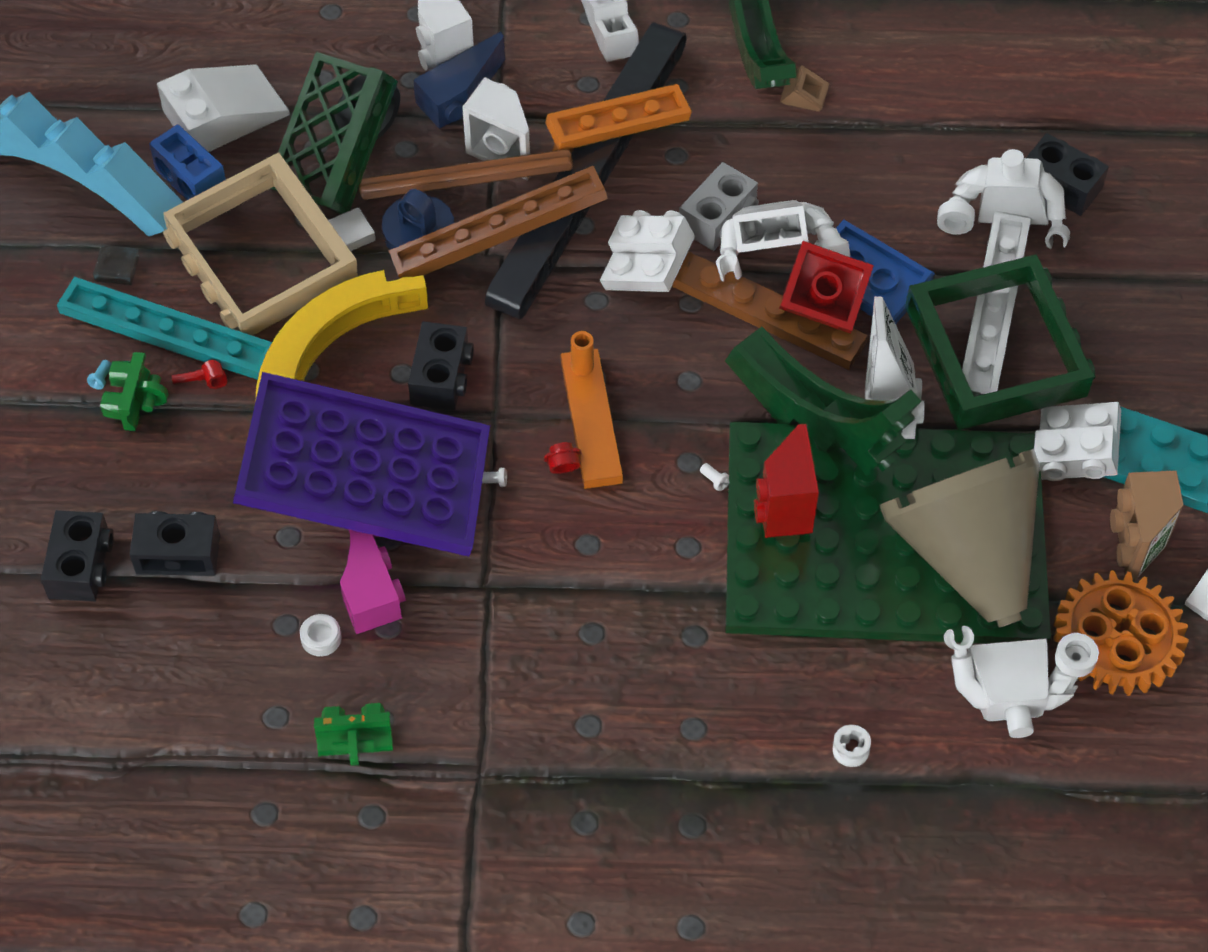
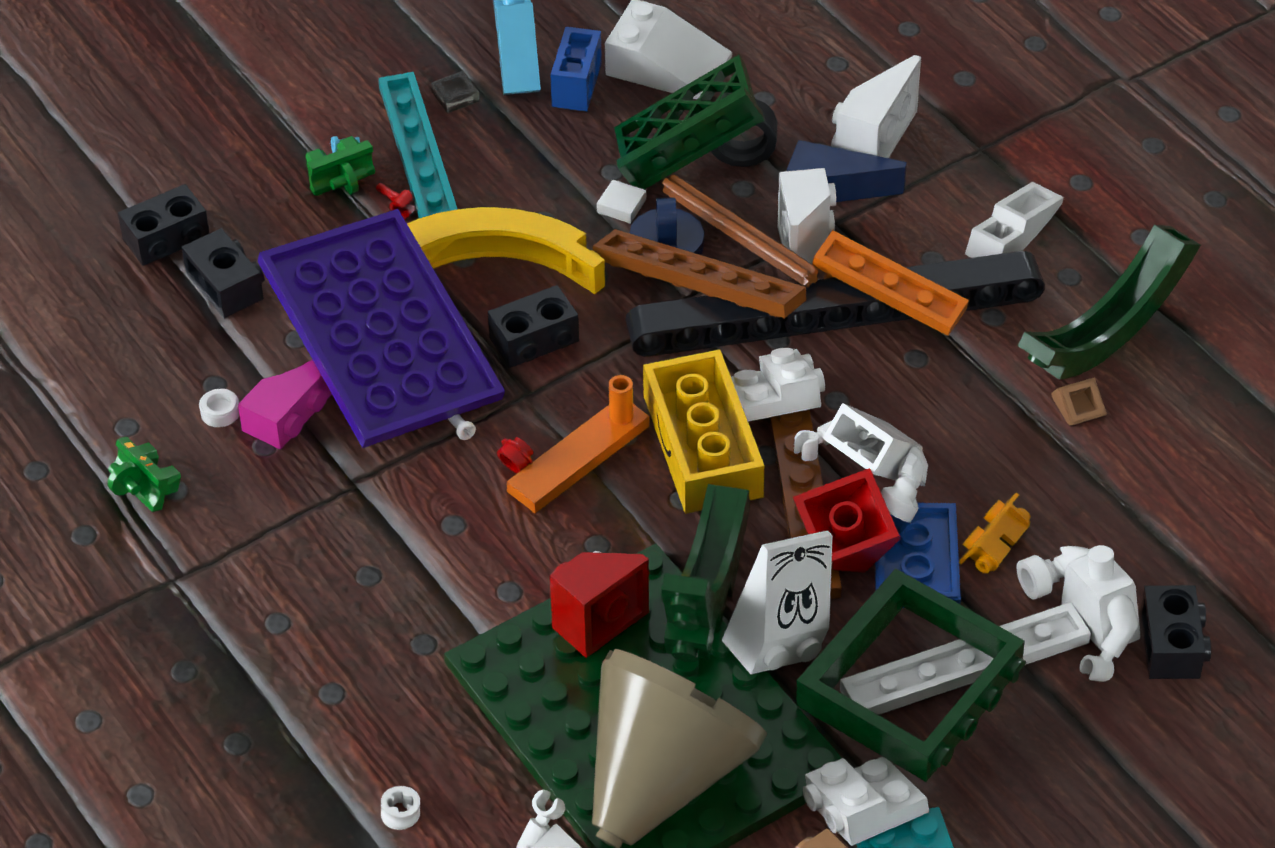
camera: 55 degrees right, 10 degrees down
tan window [163,152,358,336] -> none
light grey brick [679,162,759,251] -> none
none -> yellow brick [643,349,765,514]
none -> light orange hinge [959,492,1031,573]

